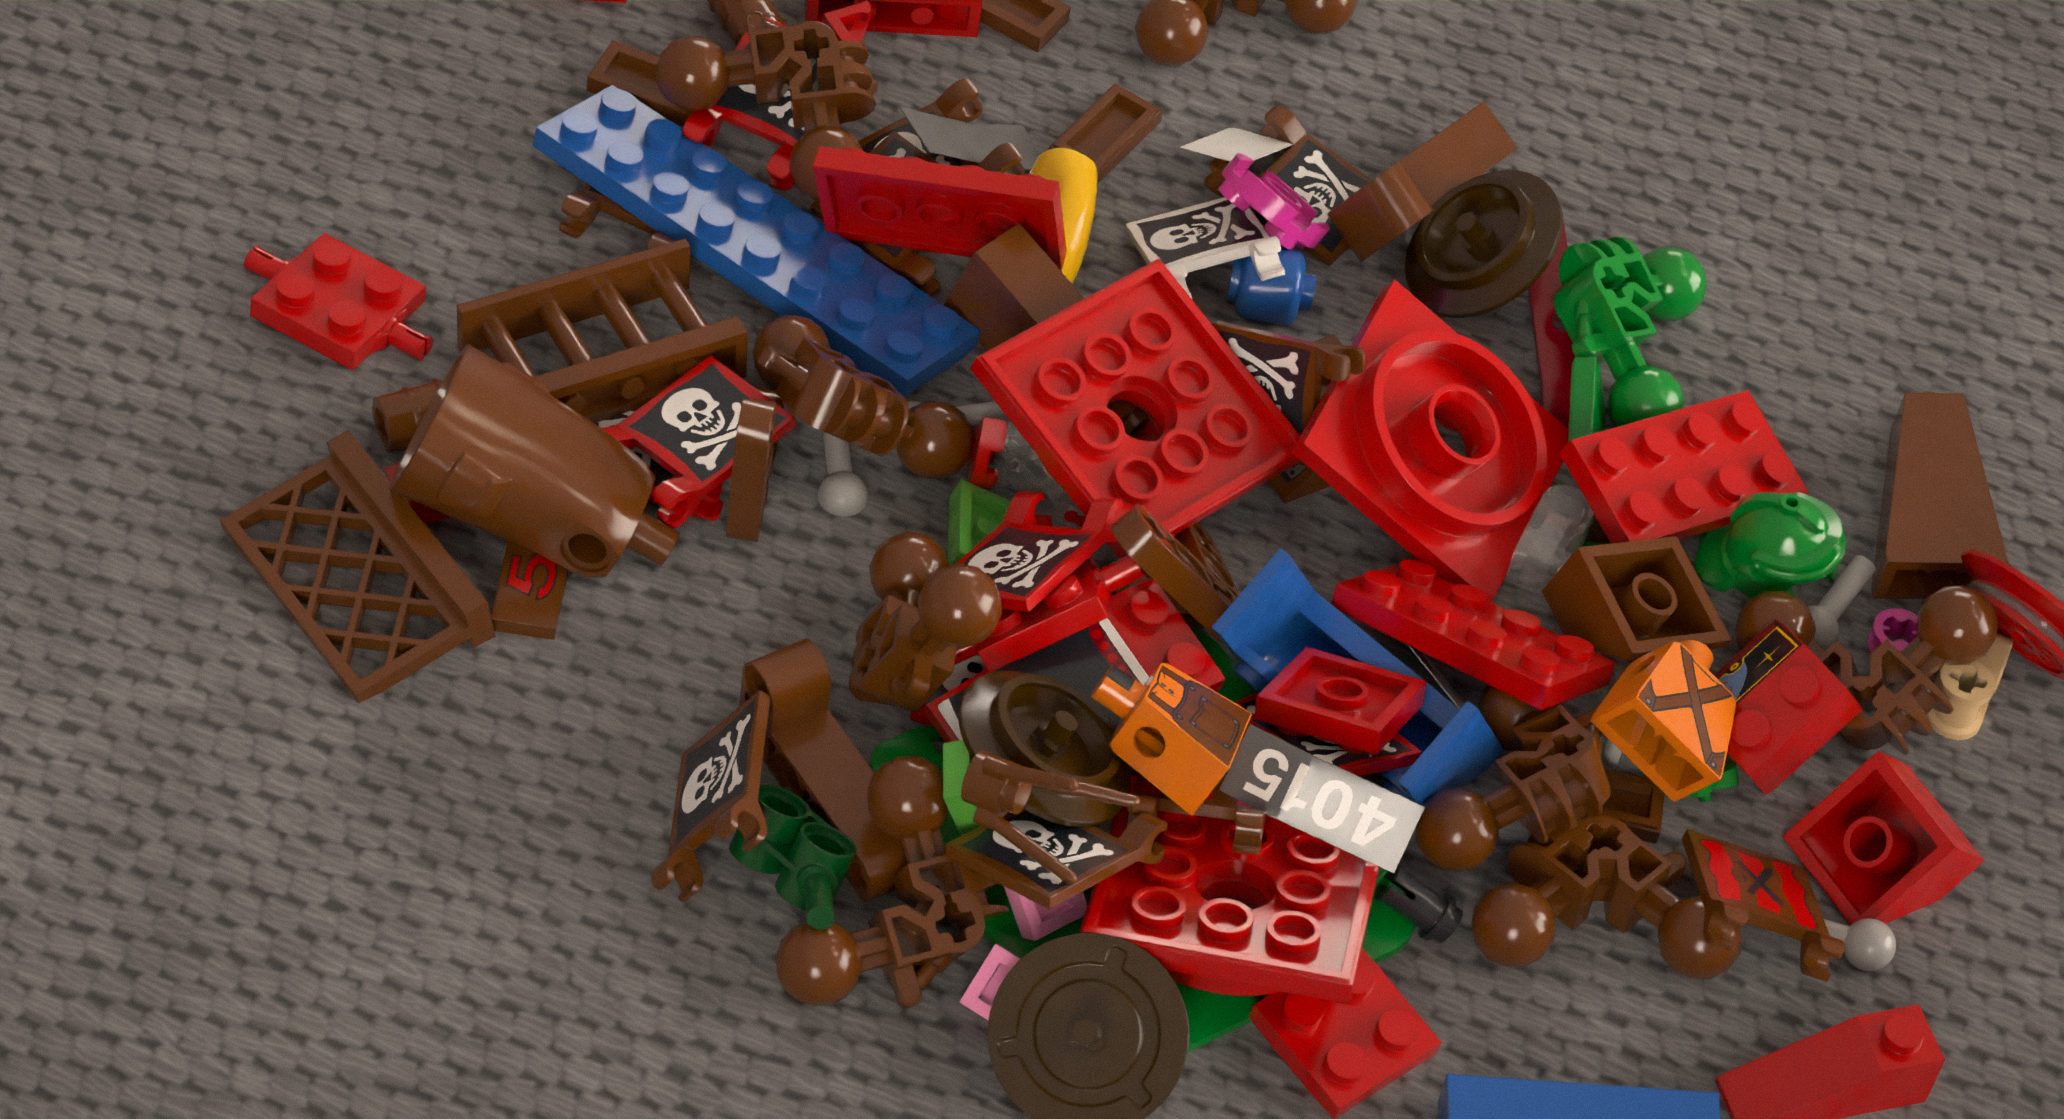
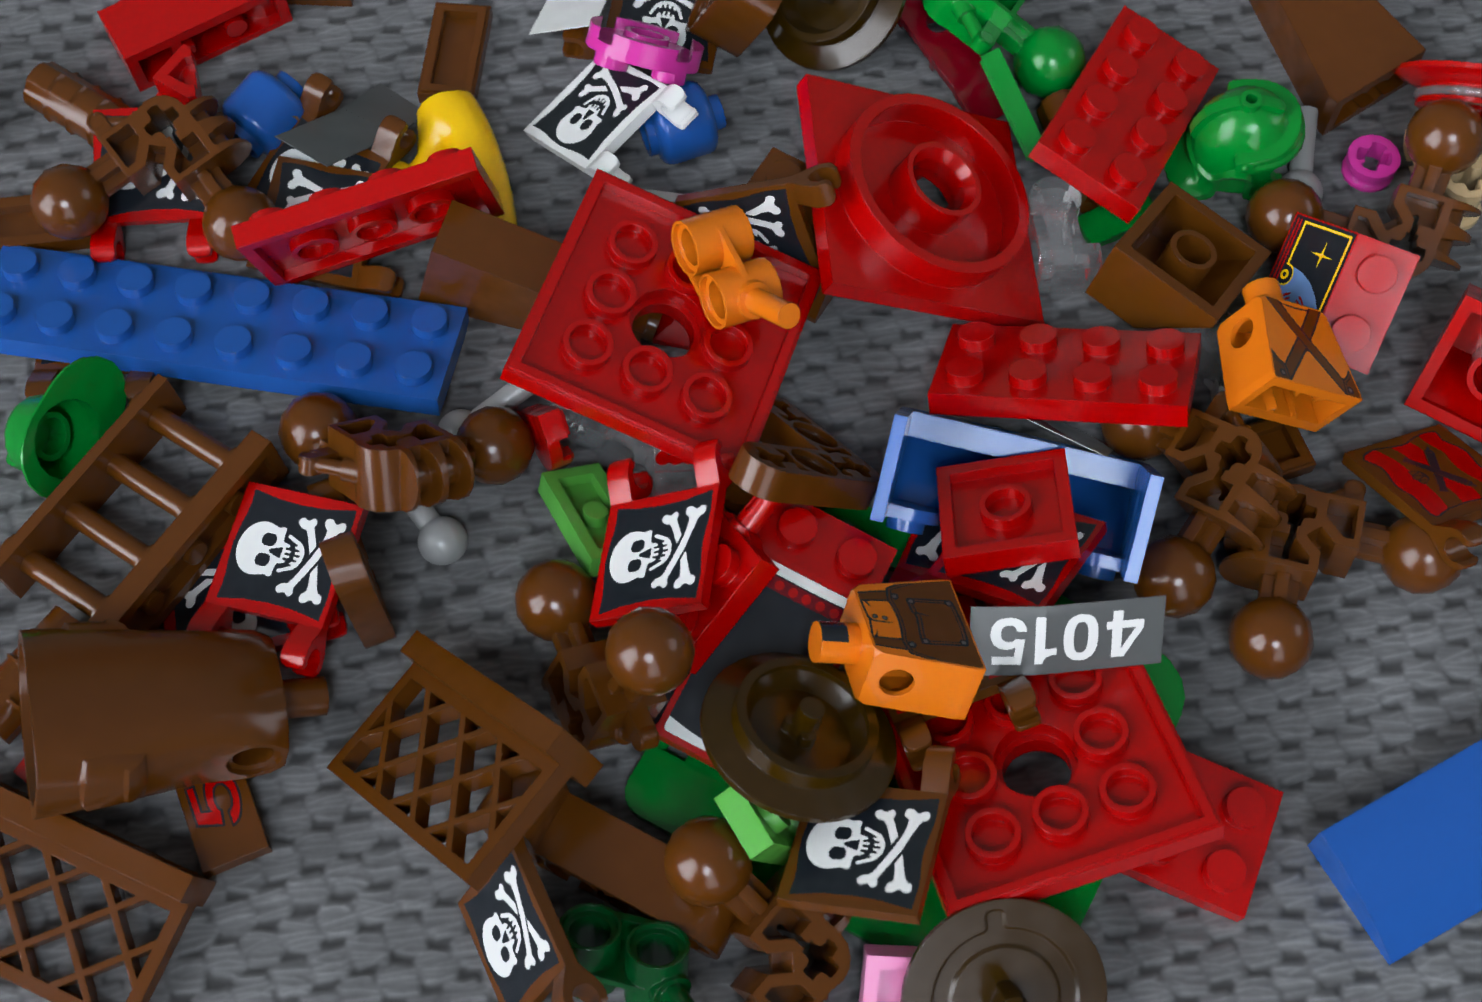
camera: 20 degrees left, 15 degrees up
reddish brown plant [961,750,1140,885] -> none
black pin [1374,864,1463,943] -> none
none -> green piece [4,355,126,498]
none -> blue head [222,70,304,159]
none -> reddish brown fence [326,630,604,893]
none -> orange beam [671,205,801,330]

